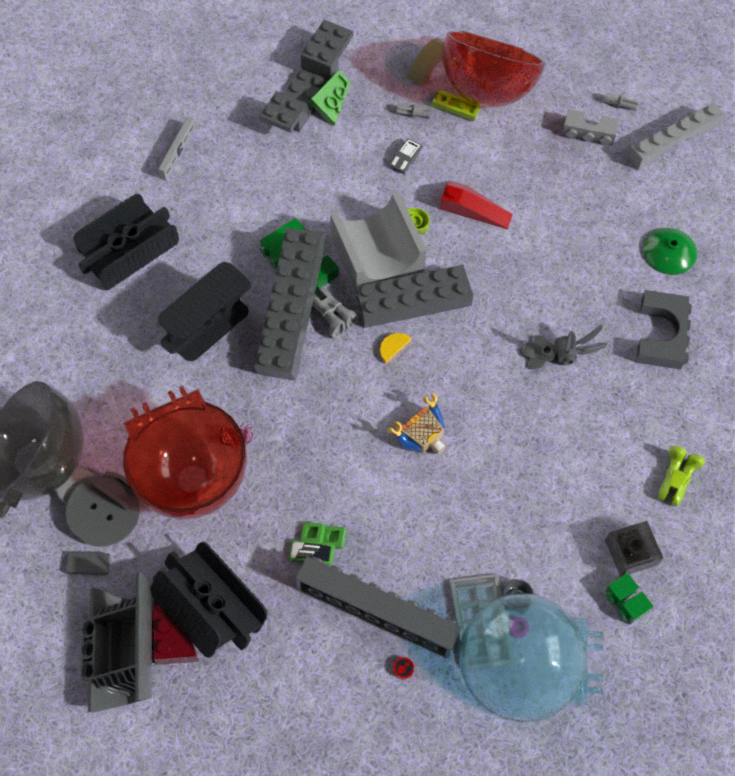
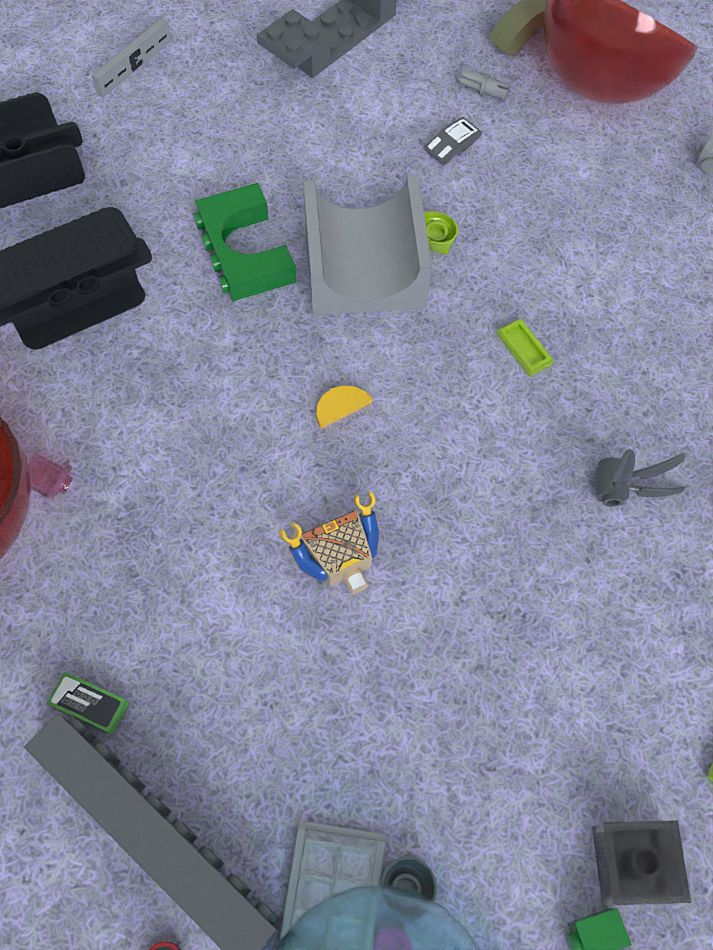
camera: 15 degrees right, 0 degrees up
dark grey brick [254,228,326,380] -> none
bright green slope [301,523,346,549] -> none
bright green wing [309,71,351,126] -> none
light grey piece [312,287,360,338] -> none
dark grey brick [356,265,473,328] -> none
lime plate [431,90,481,121] -> none
red wedge [440,181,513,229] -> none
dark grey plate [519,335,557,369] -> none
none -> lime tile [496,318,554,377]

